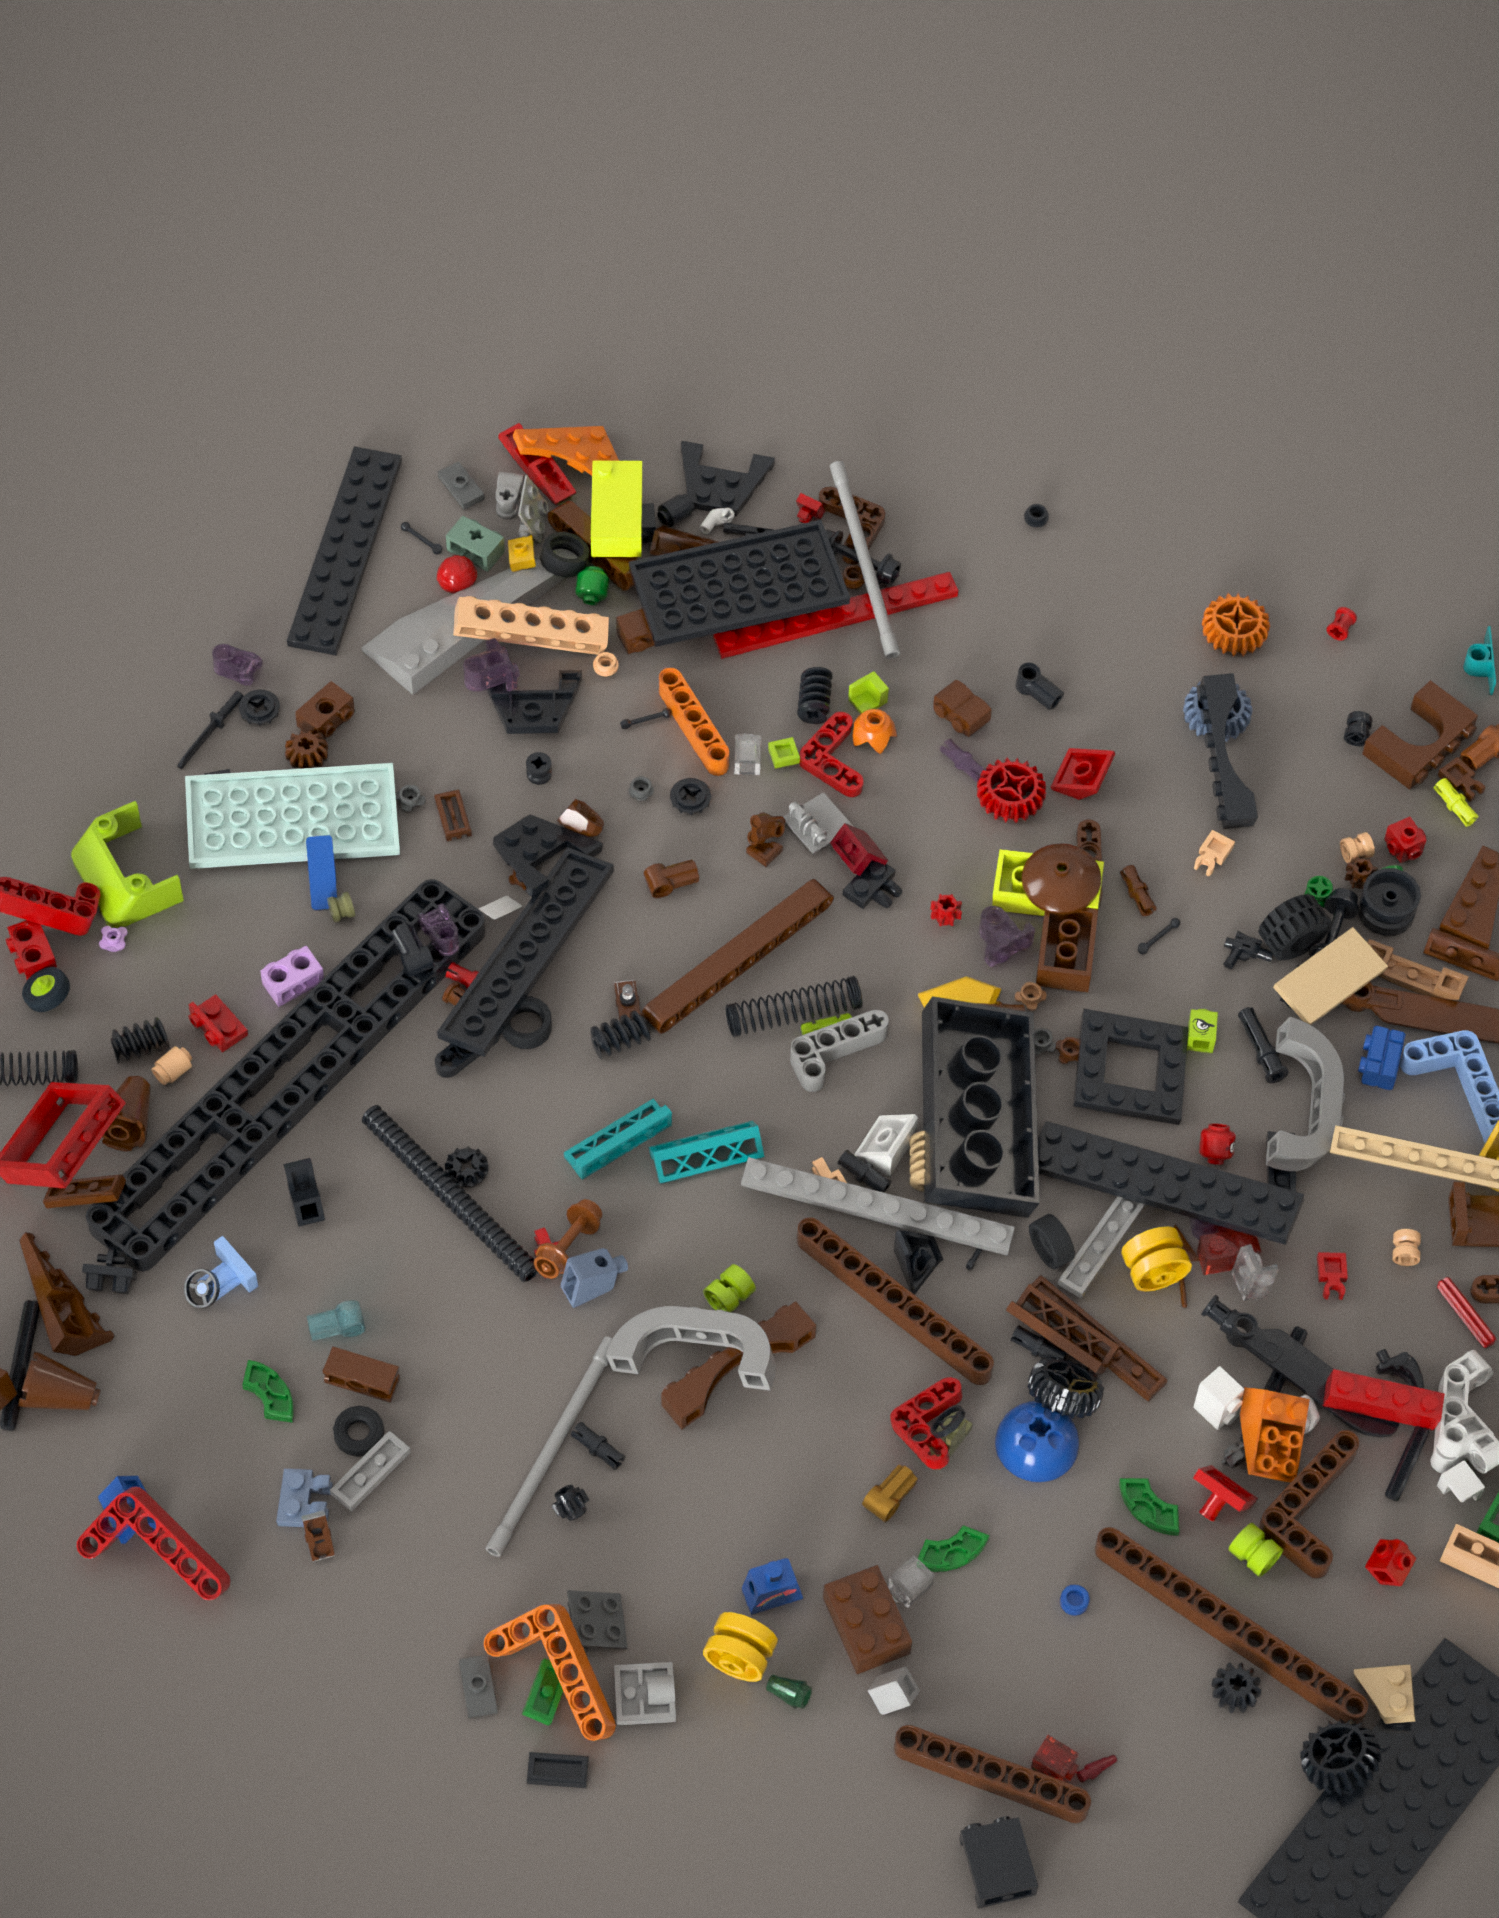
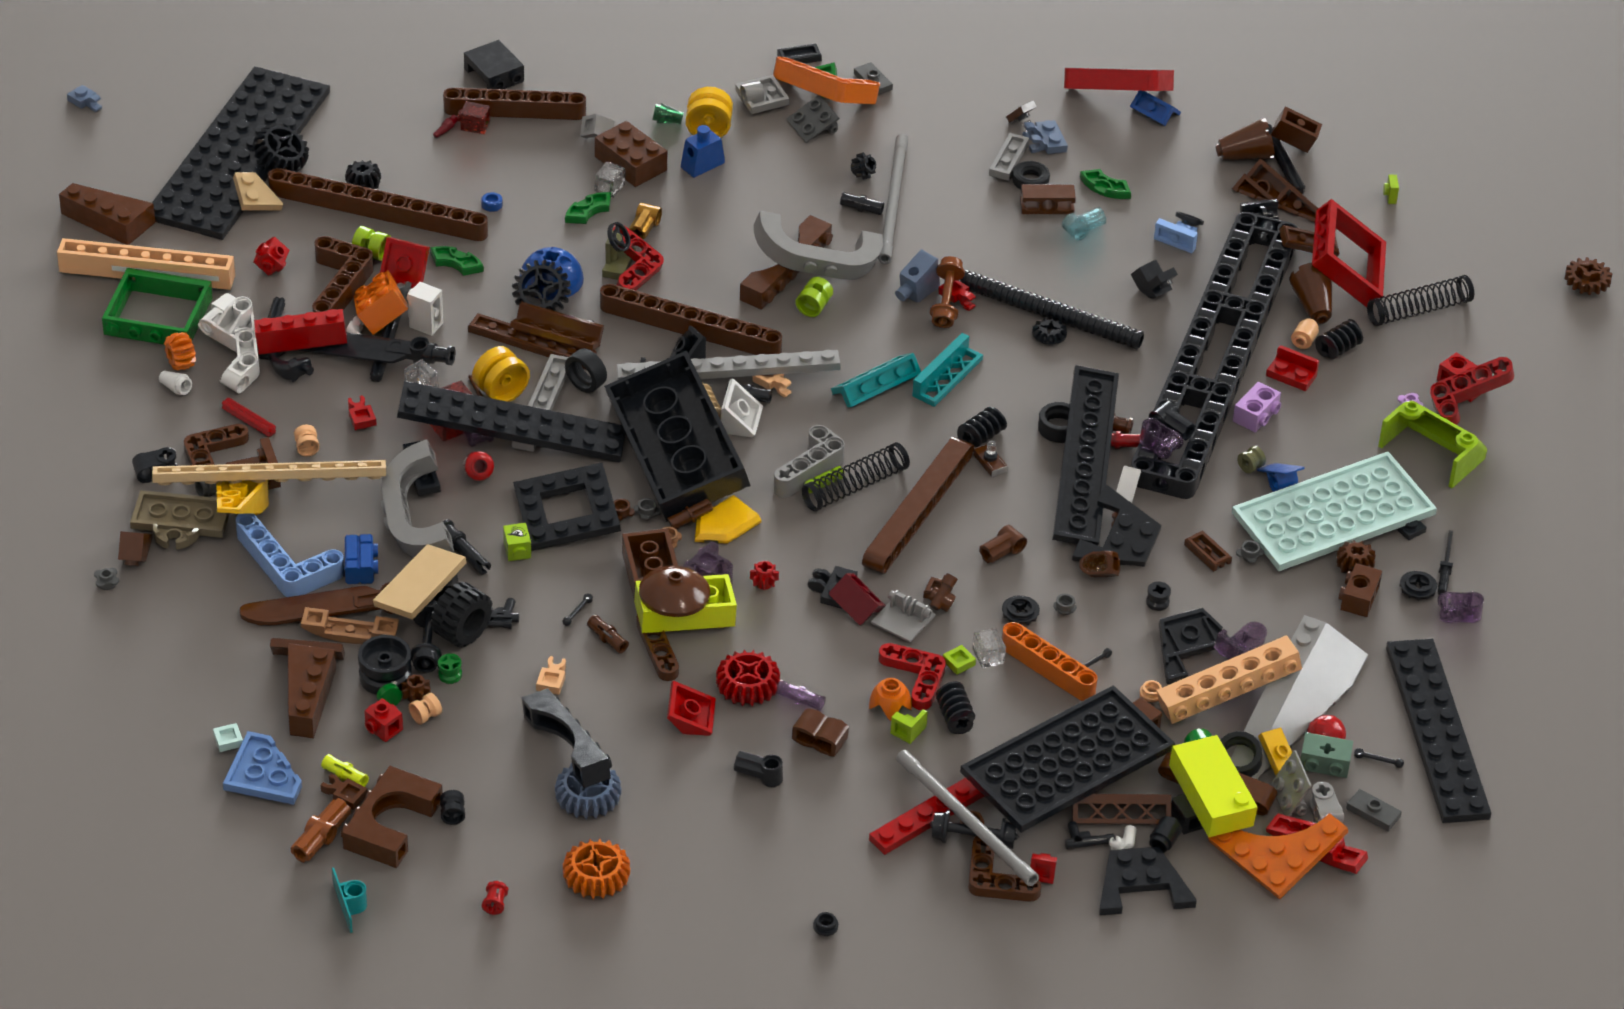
camera: 160 degrees right, 15 degrees down
black wheel [22,967,70,1012] -> none

